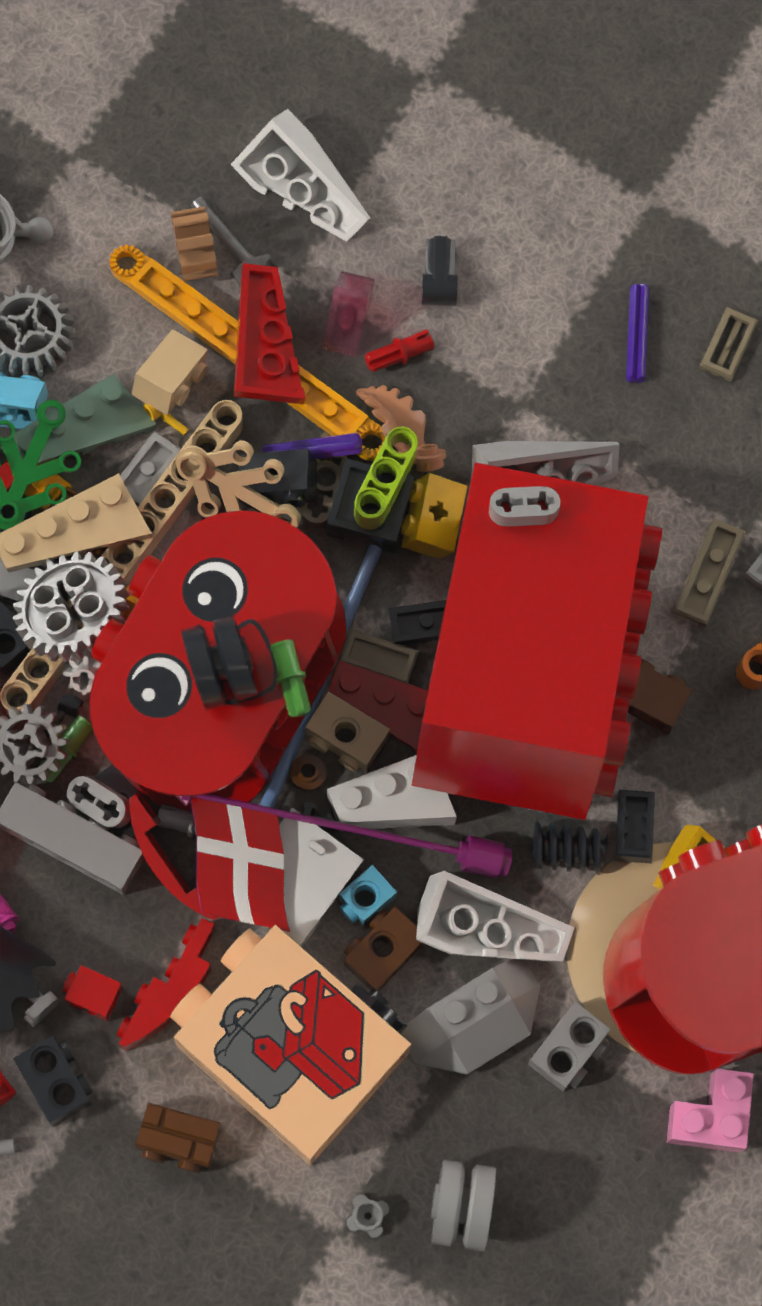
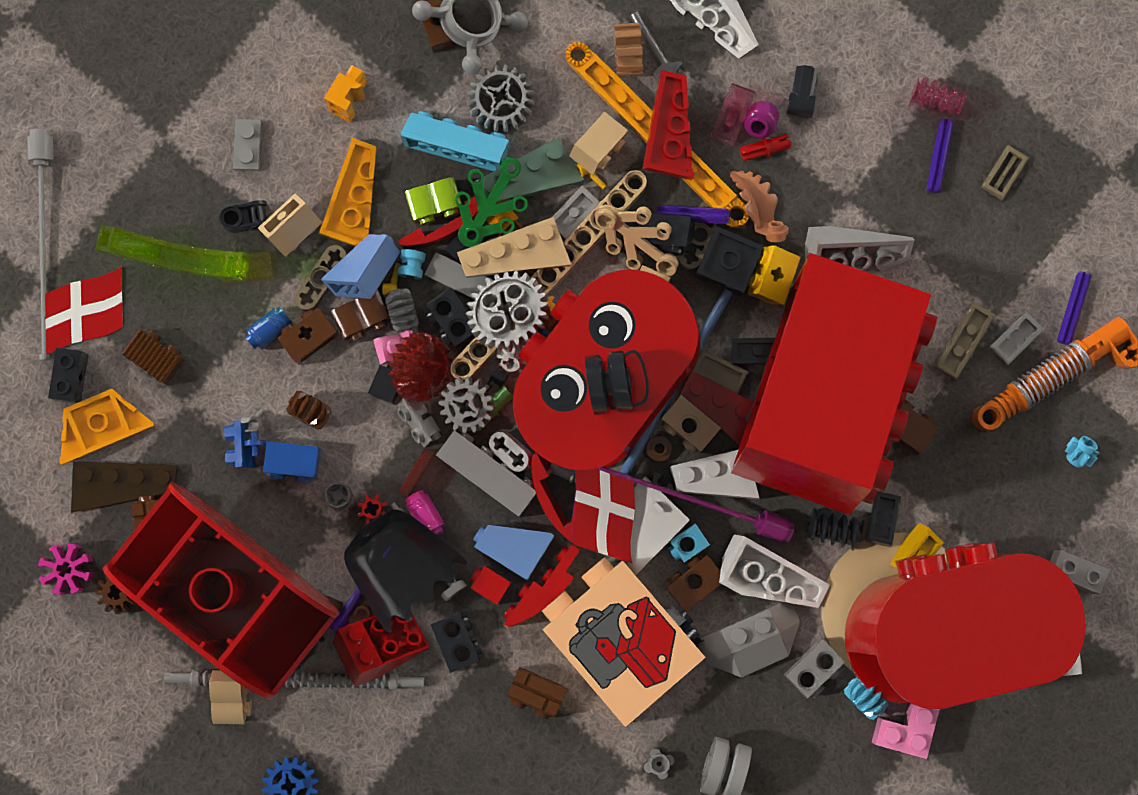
camera: 15 degrees right, 10 degrees up
bright green axle [270,640,311,717] -> none
lime beam [354,426,418,530] -> none
light grey beam [488,486,560,526] -> none
none -> medium blue slope [473,525,555,580]
none -> magenta head [744,101,779,139]
none -> medium azure gear [844,677,889,720]
none -> clear pink piece [909,76,967,119]

